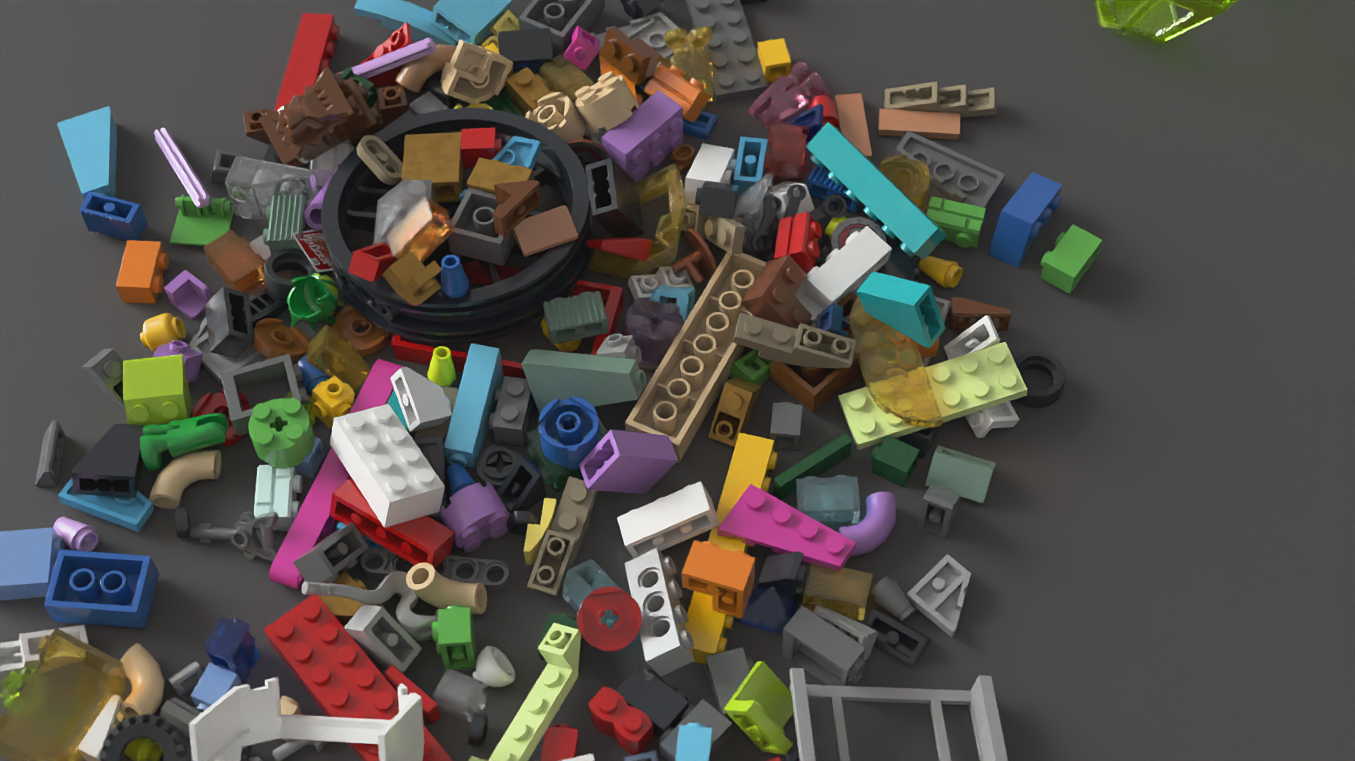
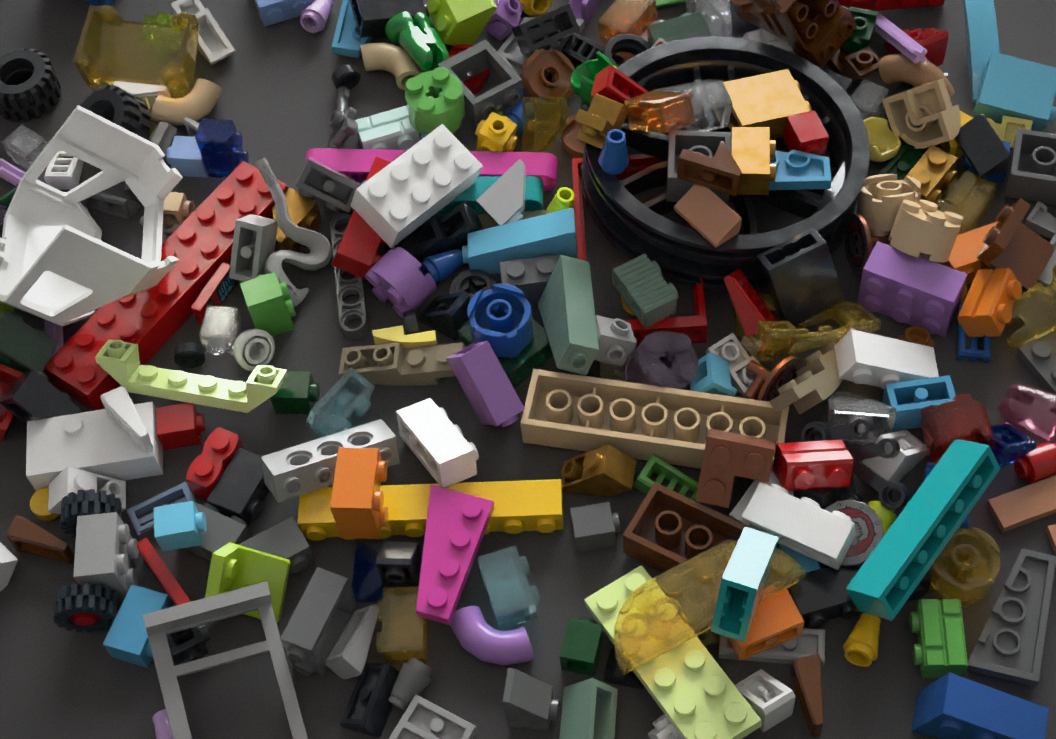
camera: 80 degrees right, 0 degrees up
blue brick [44,550,159,629] -> none
dark tan plate [356,135,403,185] -> none
tan cylinder [406,563,487,614] -> none
dark pink bracket [564,25,600,70] -> none
red plate [577,586,642,652] -> none
black brick [695,180,739,219] -> none
dark tan slope [733,312,856,368] -> none
dark green tile [773,434,852,500] -> none
dark blue tile [816,303,850,337] -> none

